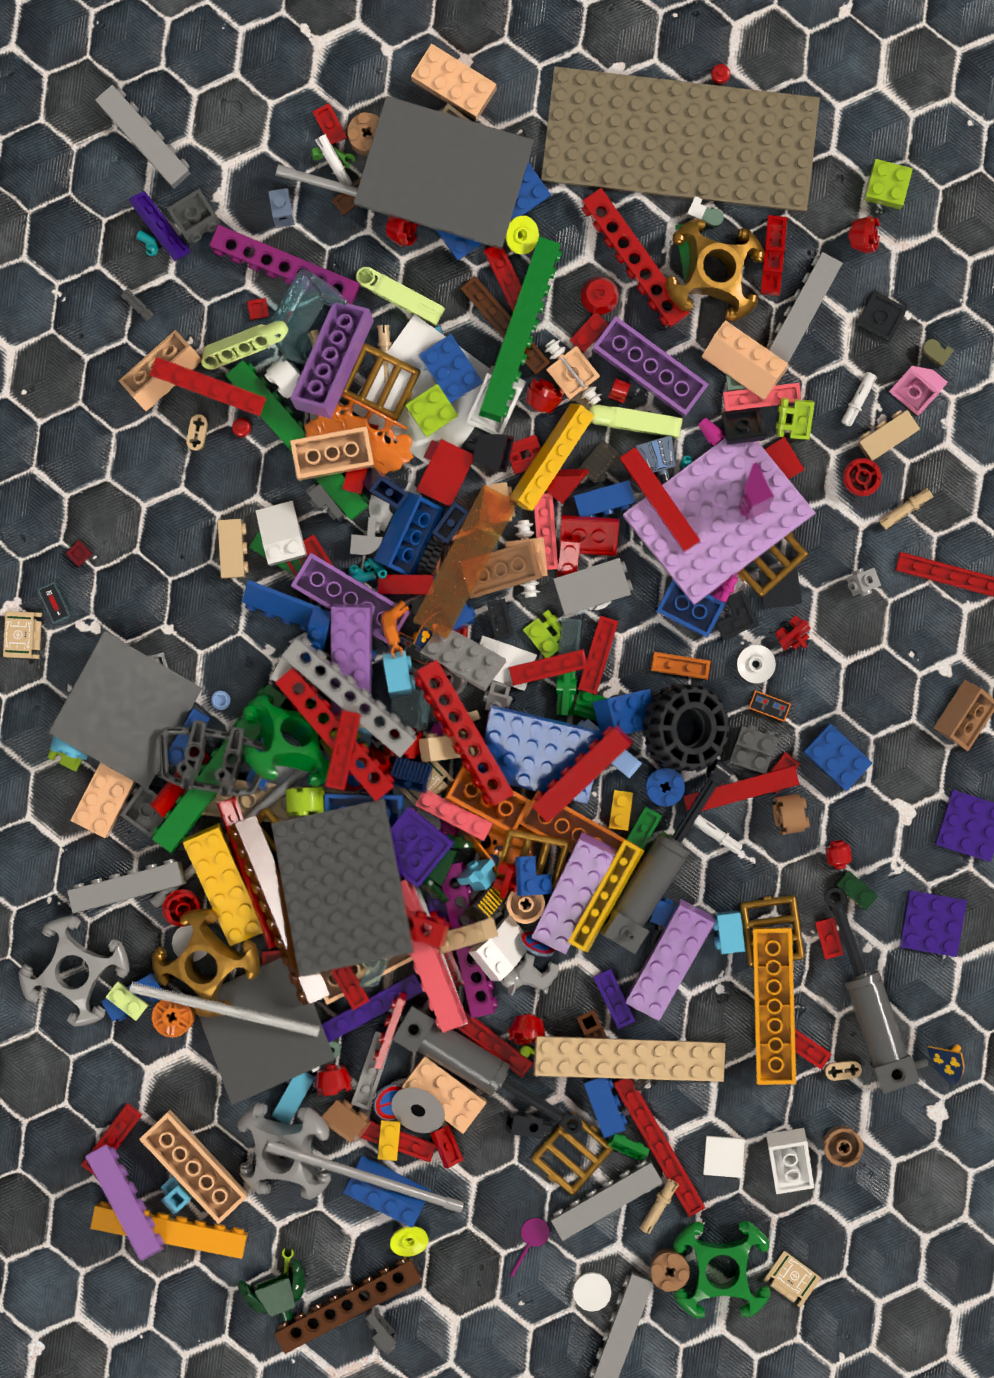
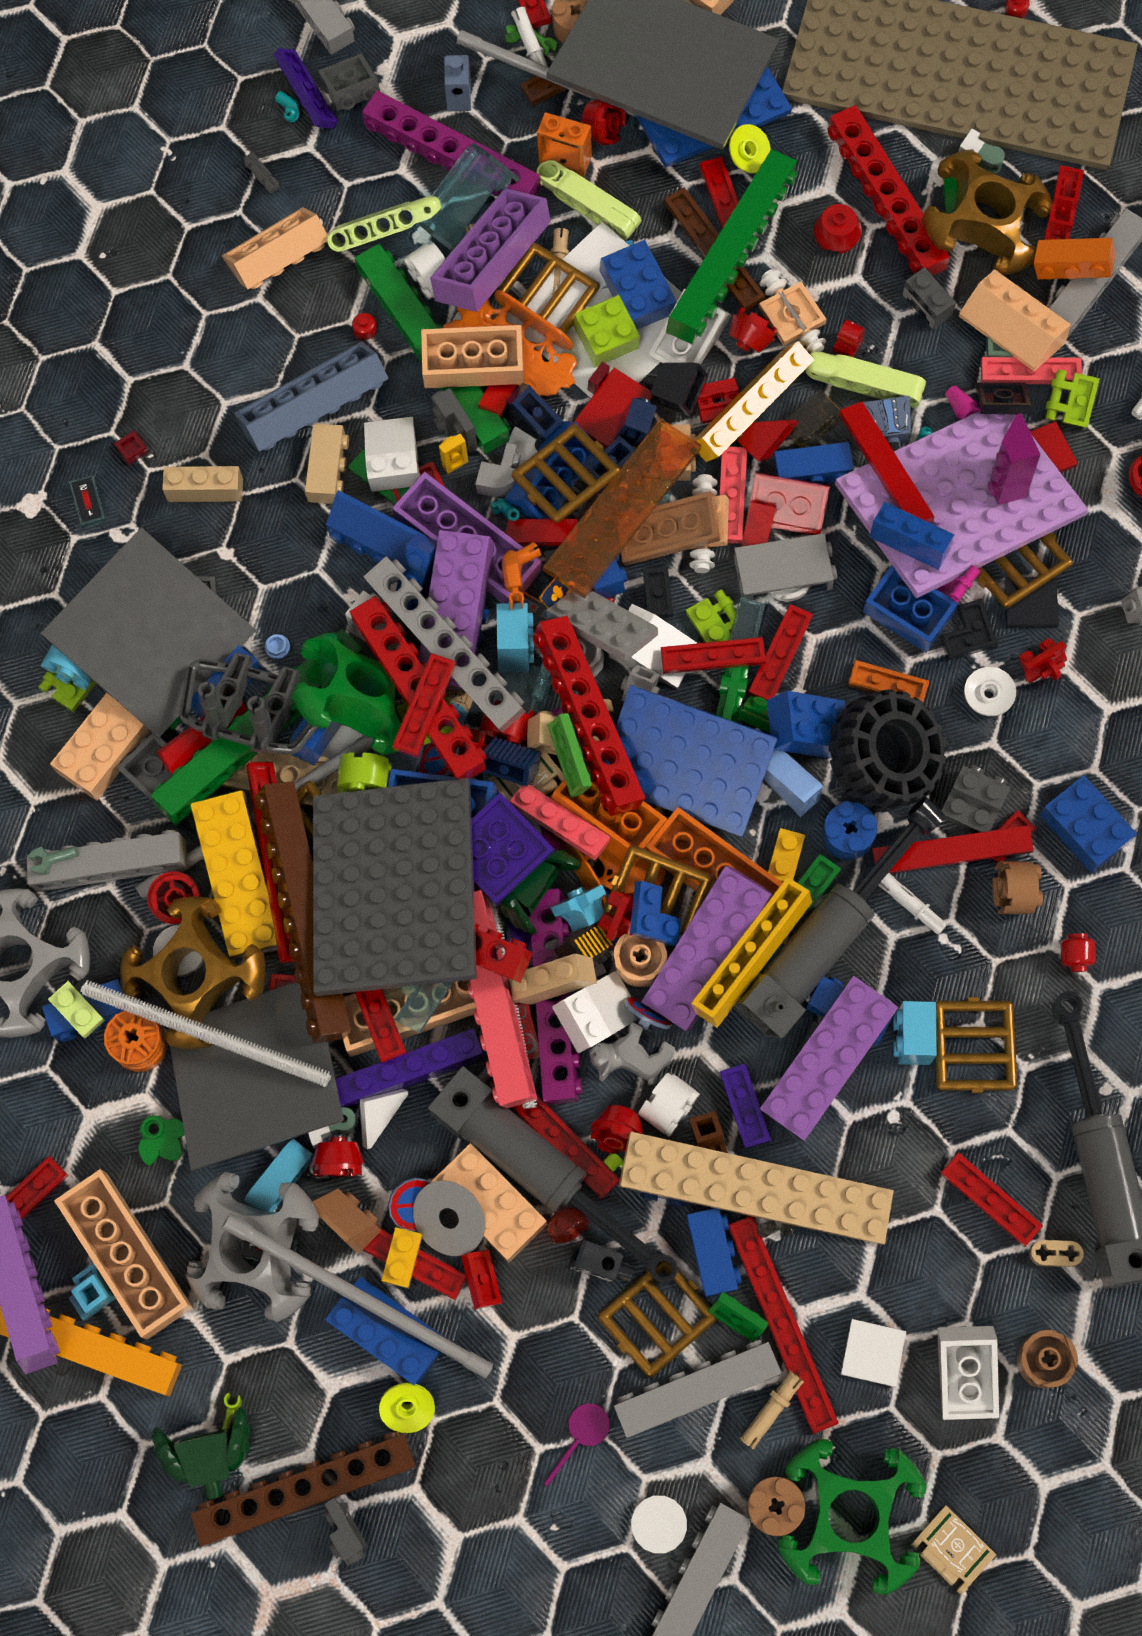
camera: 15 degrees right, 15 degrees down
tan piece [3,611,42,659] -> none
red brick [150,357,266,417] -> none
tan beam [187,414,208,451] -> none
red tile [247,298,270,321] -> none
teal arm [349,565,377,583] -> none
light grey plate [351,1031,393,1110] -> none
plate [372,992,407,1070] -> none
red brick [532,725,633,823] -> none
red plate [570,314,609,354] -> none
medium lavender brick [592,316,709,418] -> none
tile [748,690,791,722] -> none
light orange brick [753,927,796,1085] -> none
red plate [815,917,844,960] -> none
dark green brick [834,870,878,911] -> none
none -> sand green bar [28,846,79,875]
none -> green plate [138,1115,185,1166]
none -> tan brick [163,466,243,502]
none -> sand blue brick [234,341,389,452]
none -> white tile [360,1089,408,1149]
none -> yellow plate [439,434,469,474]
none -> pearl gold bar [511,424,621,523]
none -> orange window [537,112,592,177]
none -> bright green plate [548,713,592,797]
none -> clear red hair [548,1207,590,1244]
none -> dark blue brick [614,397,657,447]
none -> white brick [638,1072,700,1137]
none -> blue brick [870,502,955,570]
none -> dark grey brick [902,267,956,330]
none -> orange brick [1034,238,1116,280]

